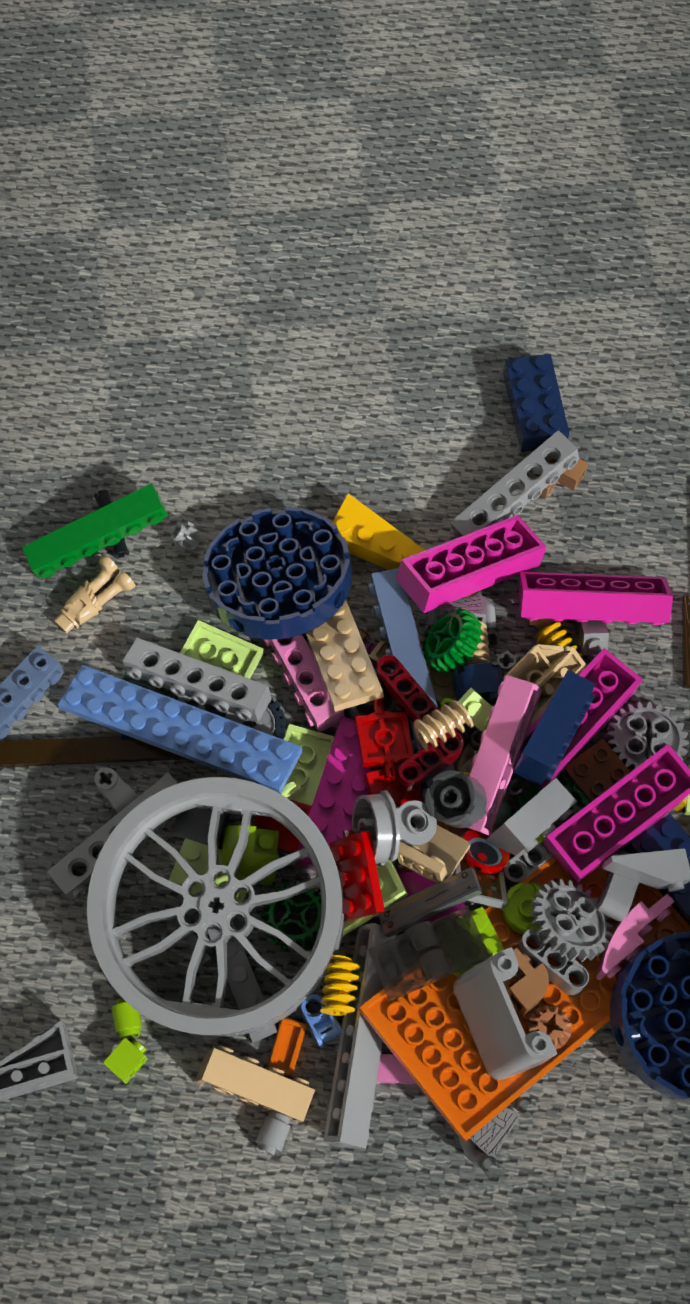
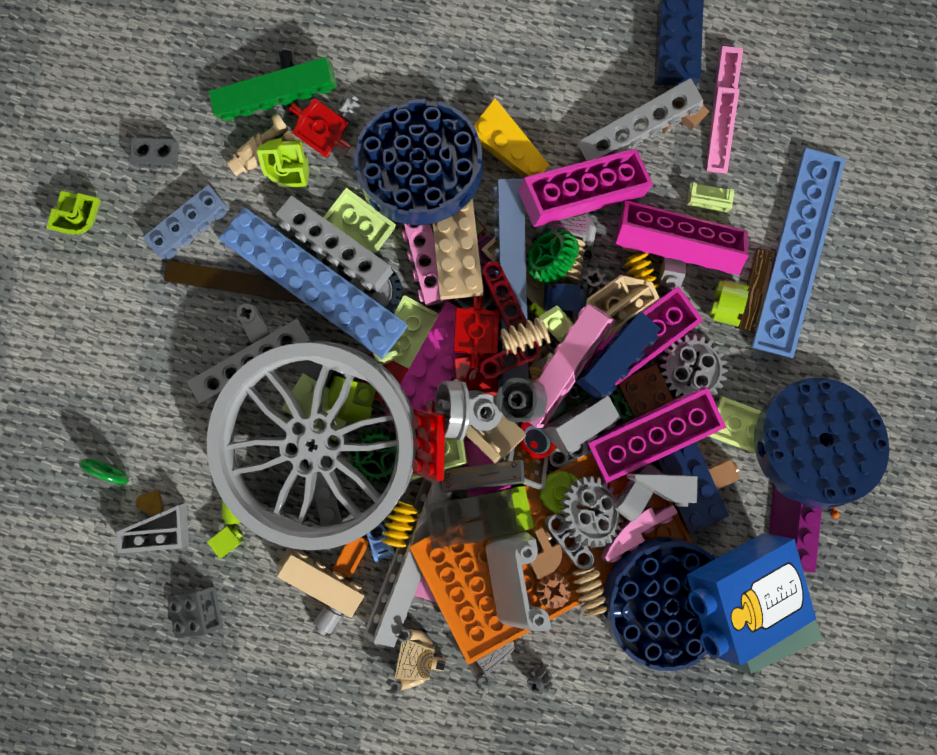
camera: 10 degrees right, 20 degrees up
none -> pearl gold tile [136,490,164,516]
none -> dark grey bracket [168,586,223,638]
none -> lime brick [257,138,309,187]
none -> red plate [289,98,352,158]
none -> torso [386,626,446,695]
none -> dark grey gear [526,666,553,694]
none -> tan piece [572,567,608,616]
none -> yellowish green hinge [686,182,734,212]
none -> bright pink slope [706,46,743,174]
none -> lime brick [708,280,749,327]

